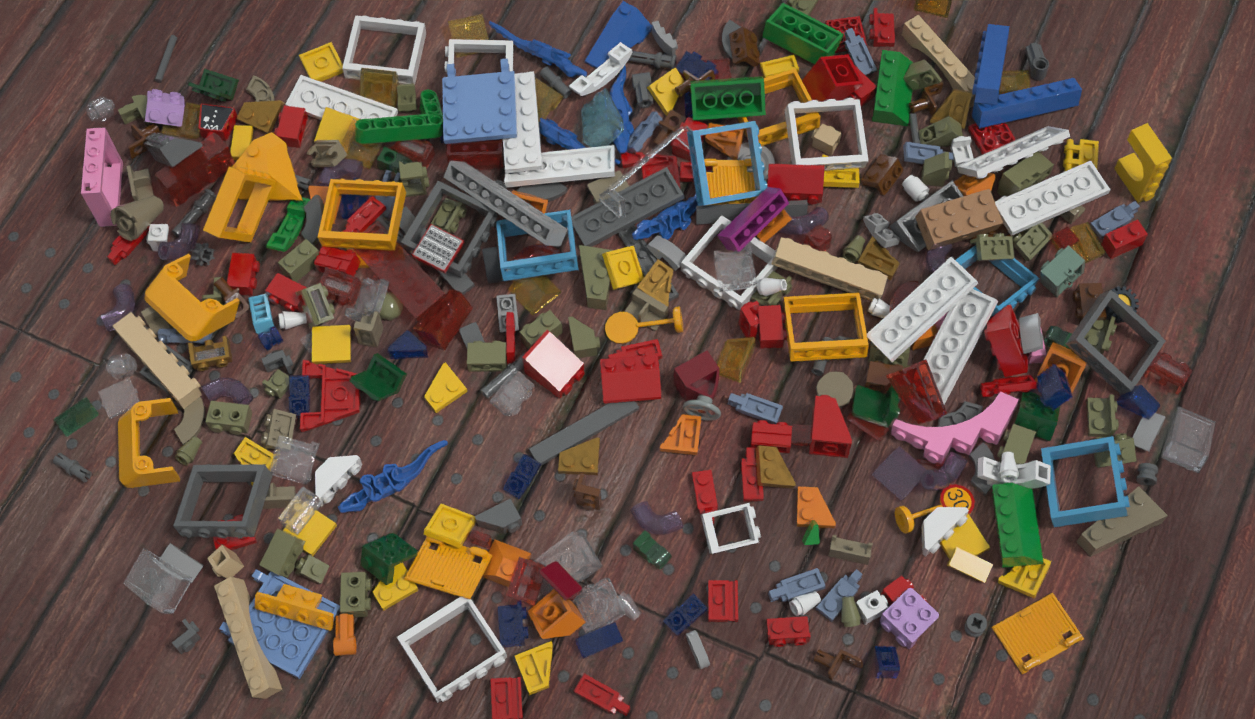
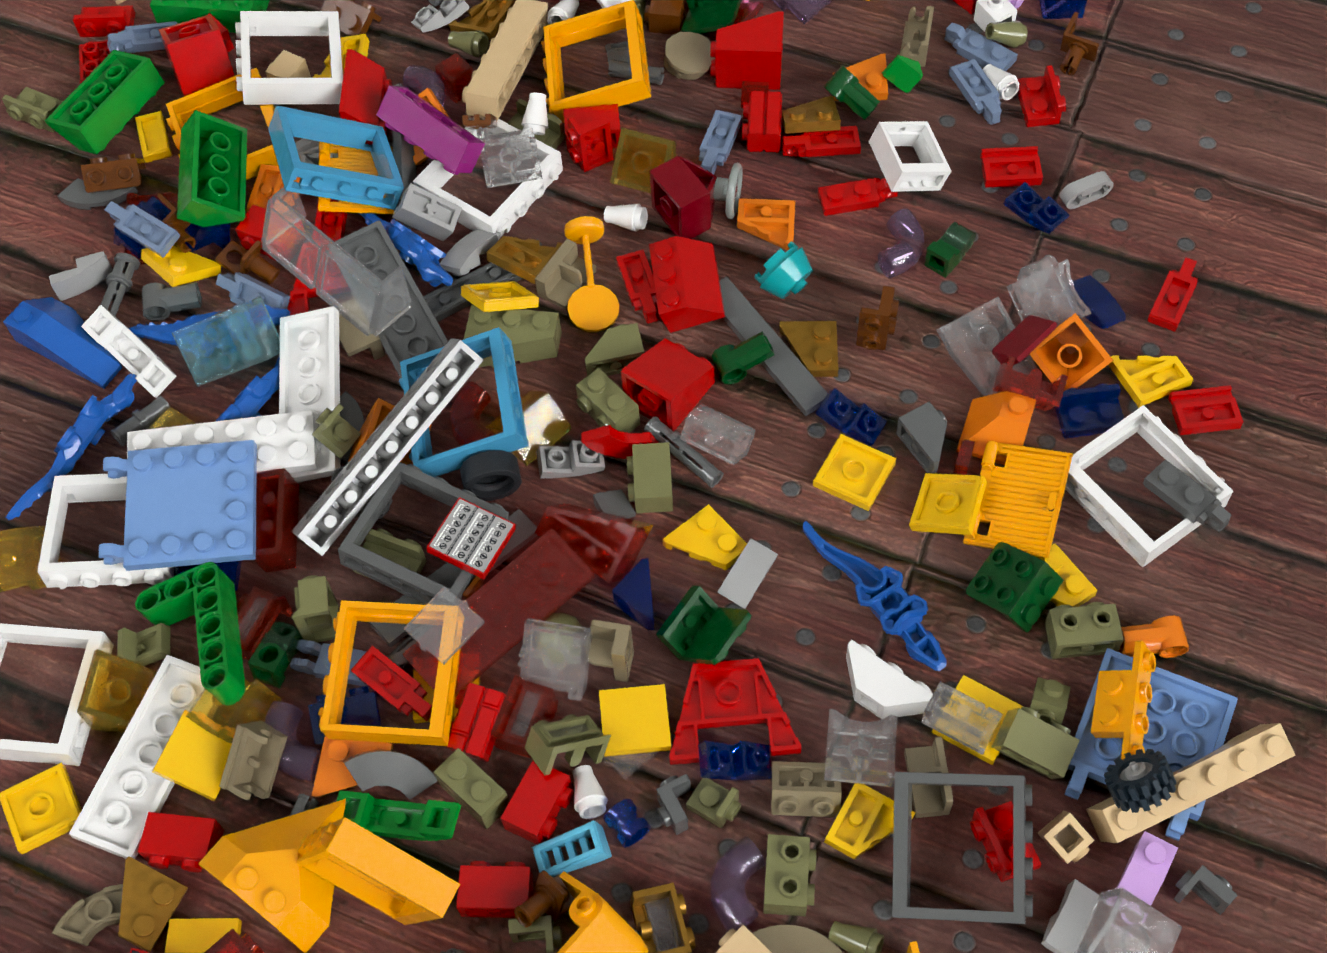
camera: 90 degrees left, 5 degrees down
none -> sand blue hinge [104,201,181,258]
none -> olive bracket [312,403,361,458]
none -> light grey hinge [392,183,462,241]
none -> clear piece [403,586,485,665]
none -> reddish brown tile [462,114,497,130]
none -> white cone [604,203,648,232]
none -> dark green piece [712,331,775,384]
none -> light grey slope [718,538,778,609]
none -> teal cone [754,241,813,299]
none -> yellow tile [813,434,896,511]
none -> dark green piece [823,65,880,120]
none -> black wheel [1104,749,1177,813]
none -> lavender slope [1109,831,1178,921]
none -> dark grey hinge [1143,459,1232,533]

